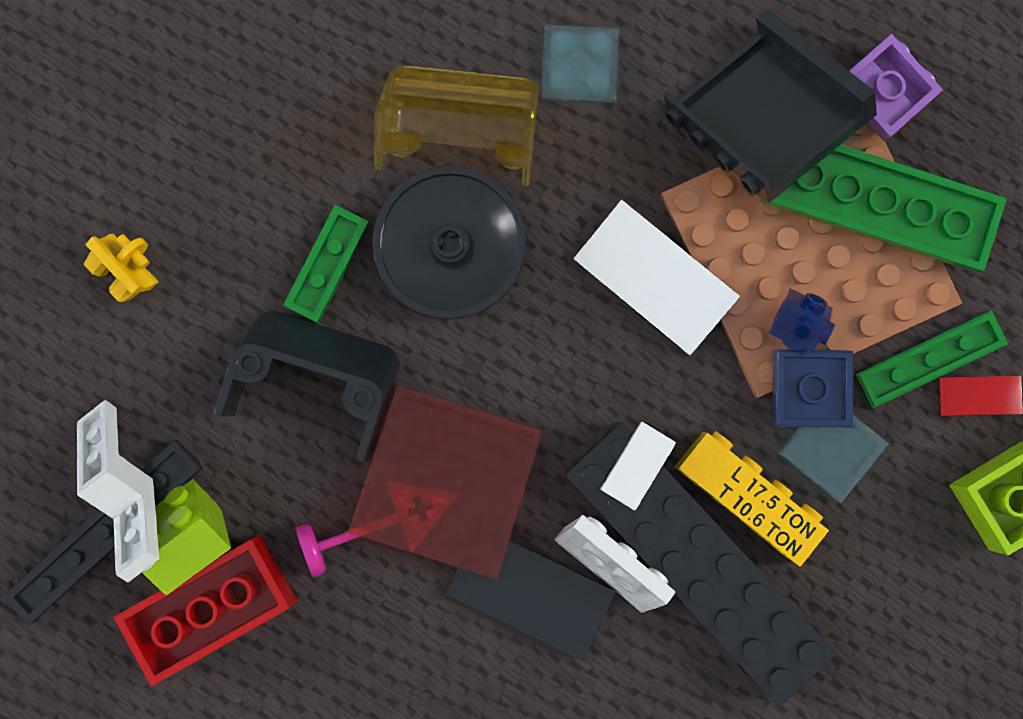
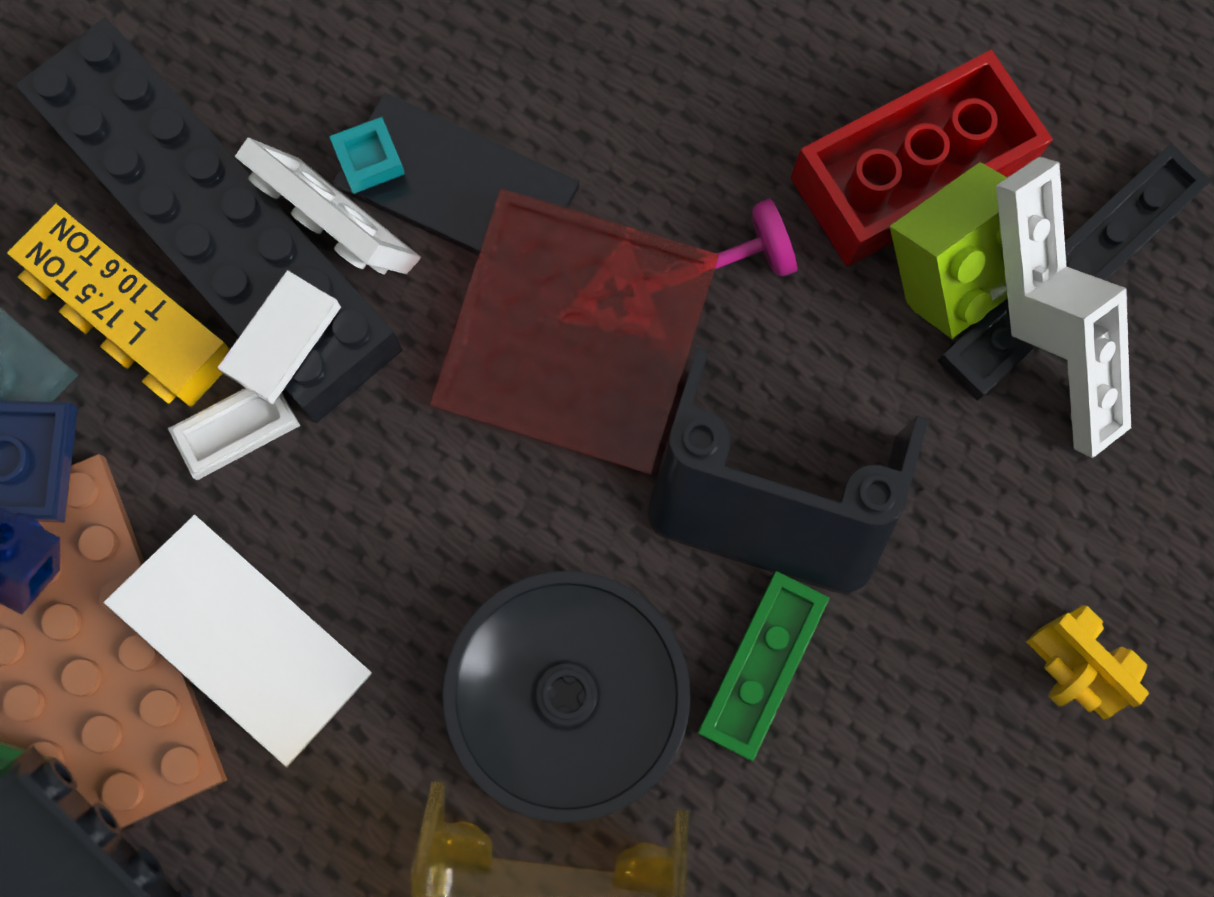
camera: 175 degrees right, 10 degrees down
none -> white tile [168,388,300,480]
none -> teal plate [329,117,405,194]

